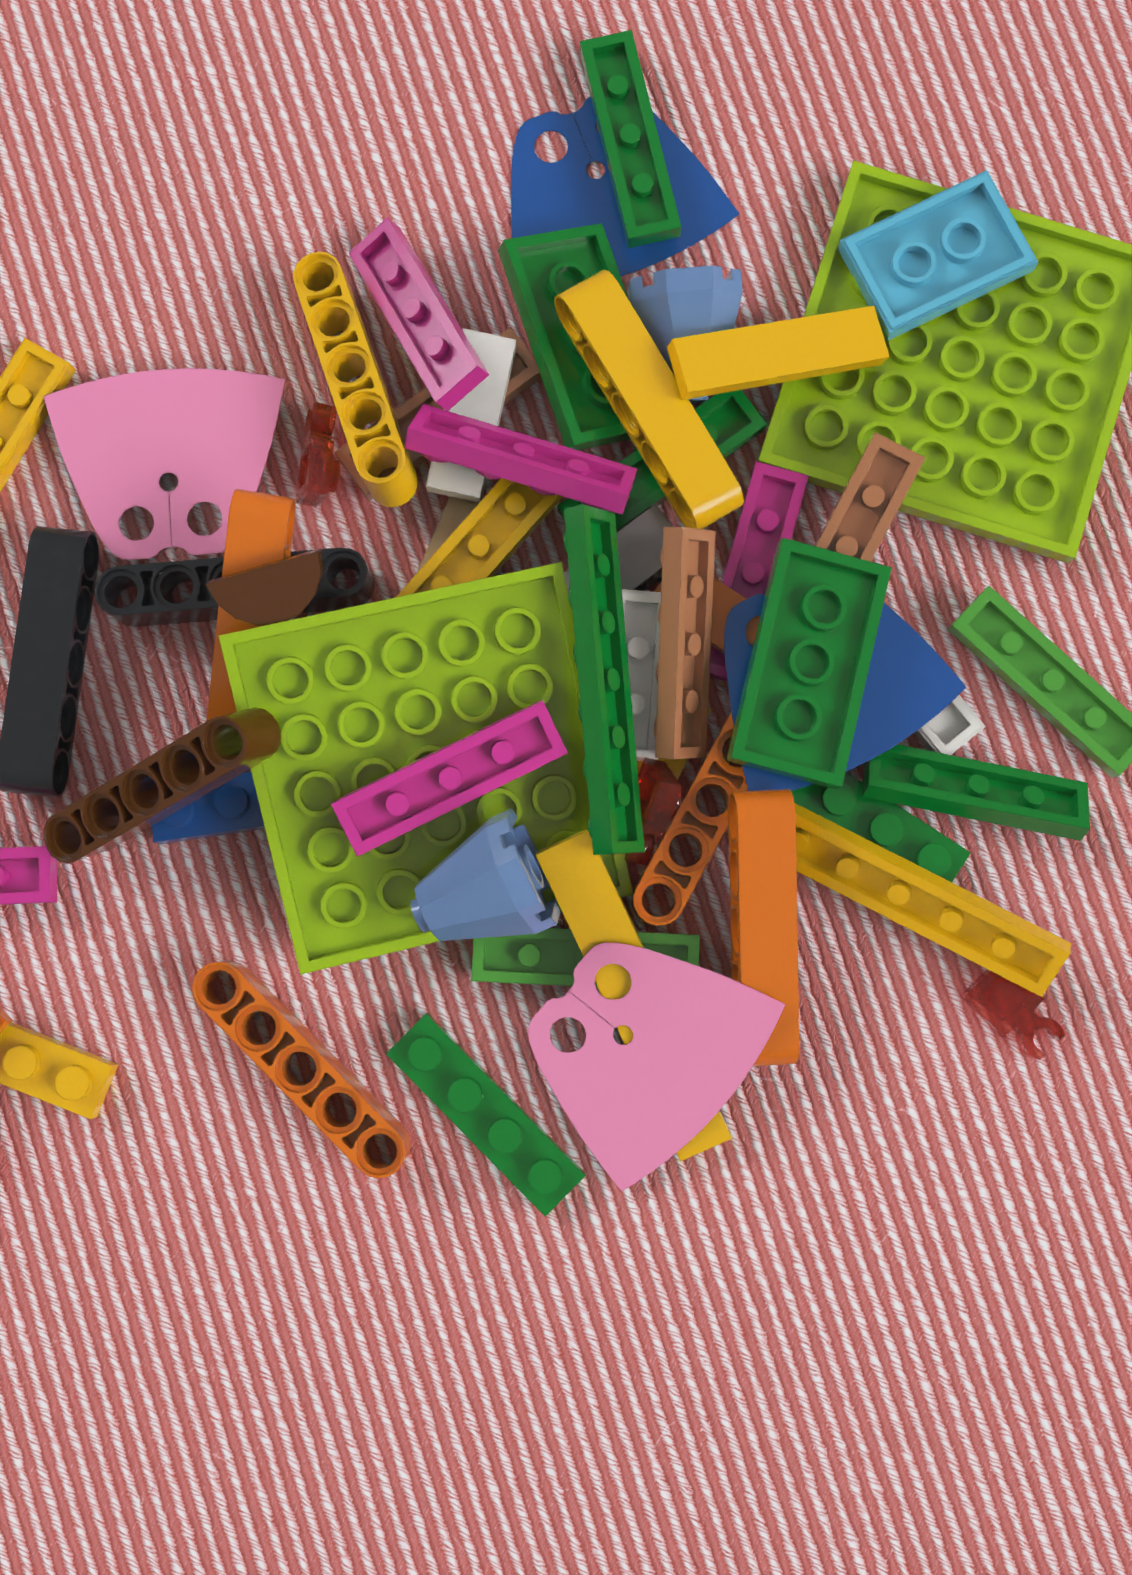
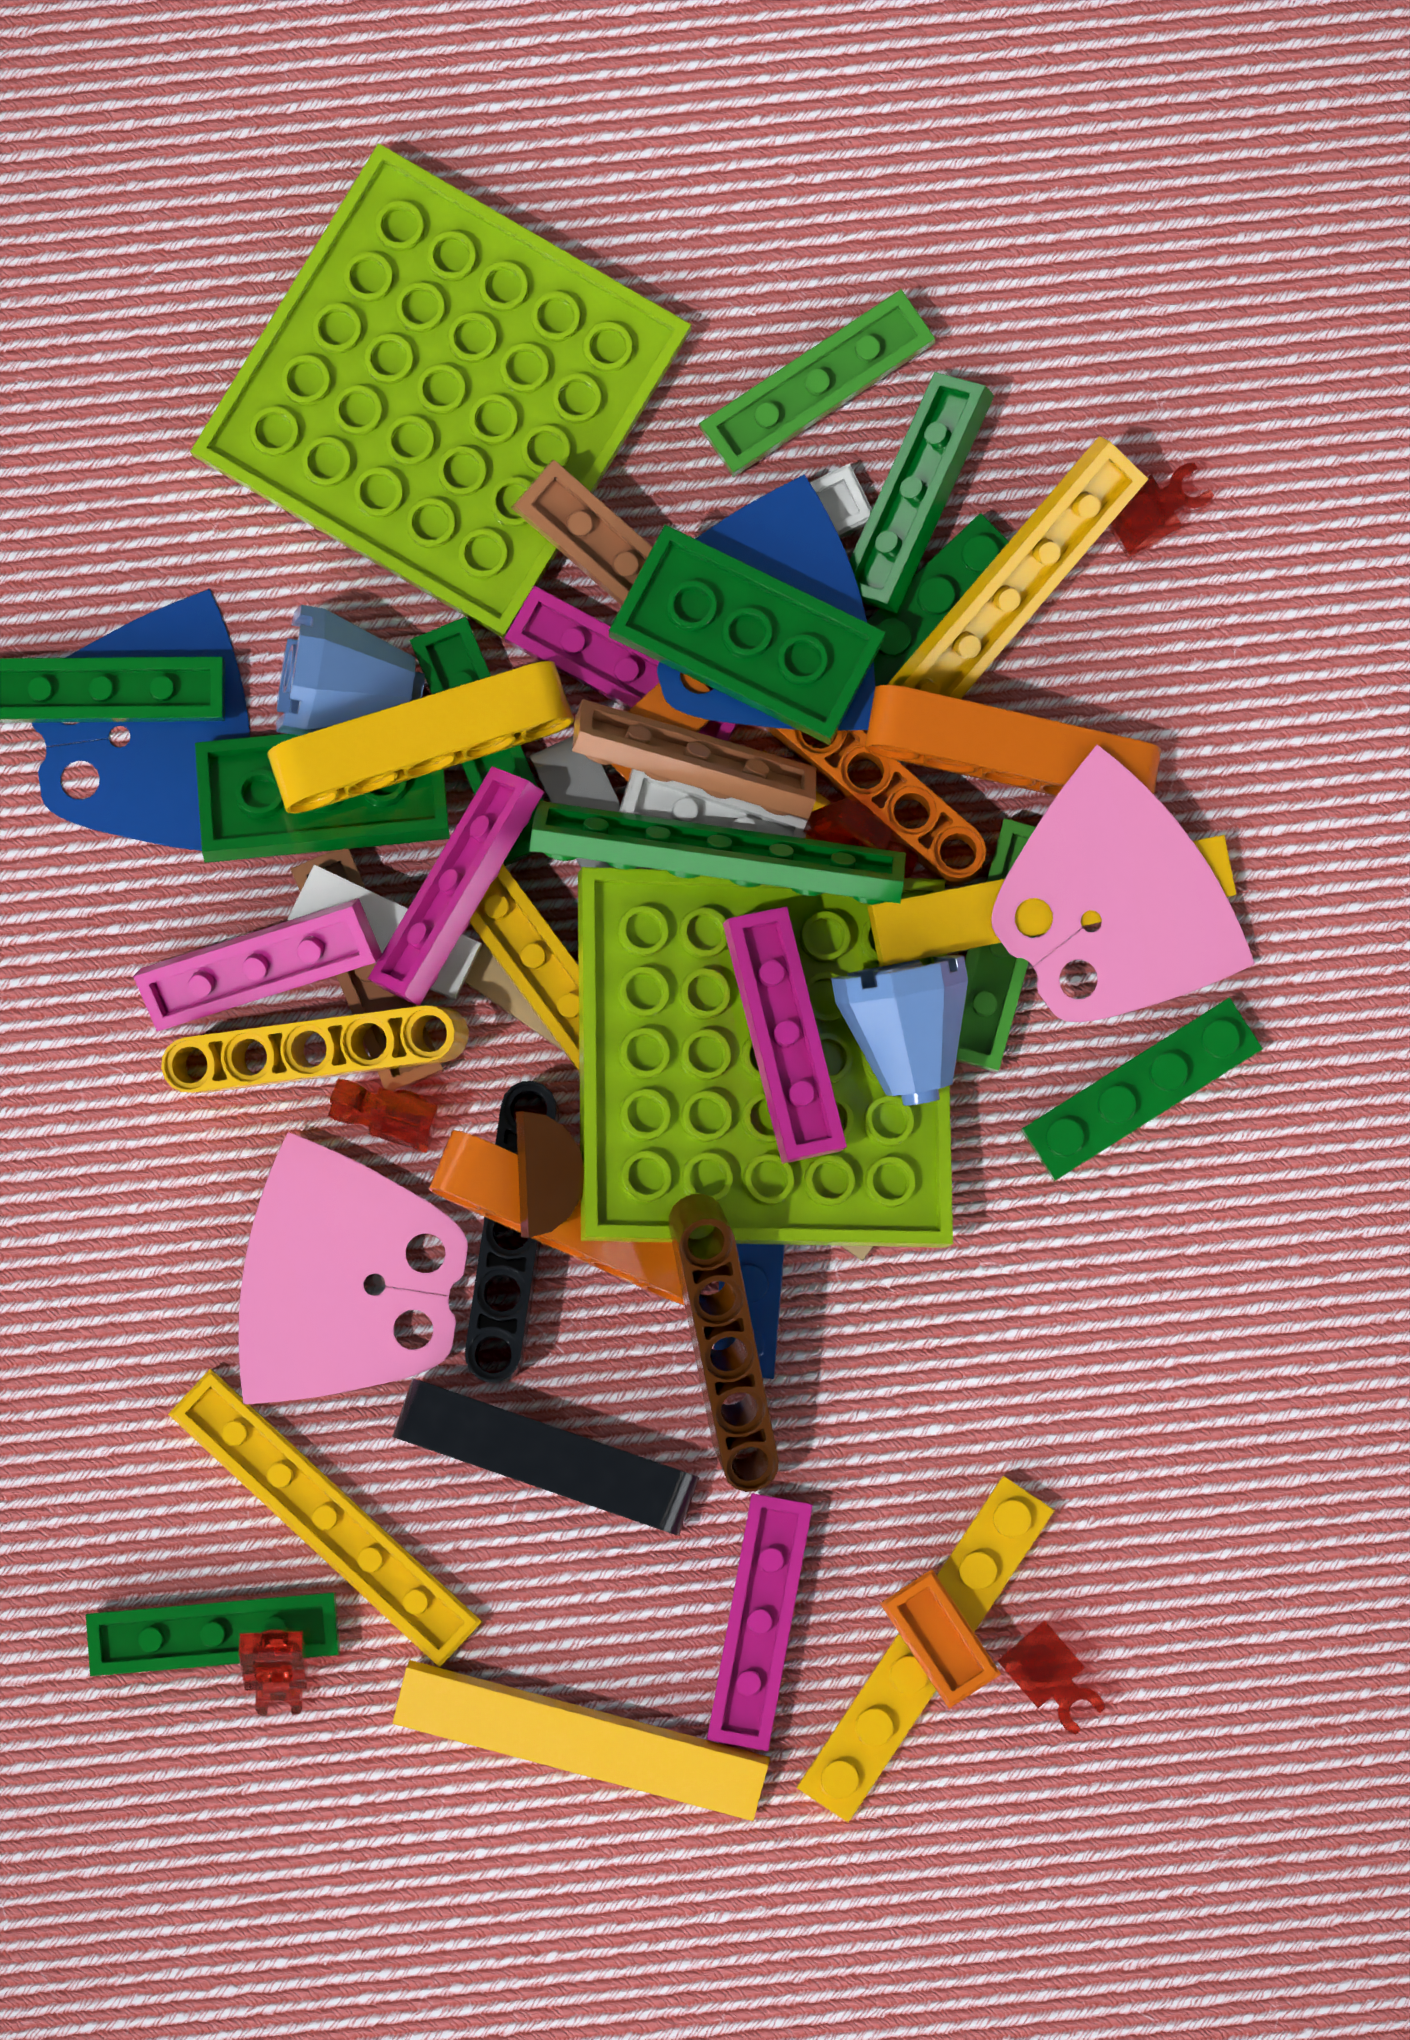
camera: 75 degrees left, 0 degrees up
orange beam [192,961,411,1179] -> none
yellow tile [667,306,890,400] -> none
medium azure tile [838,170,1038,341] -> none

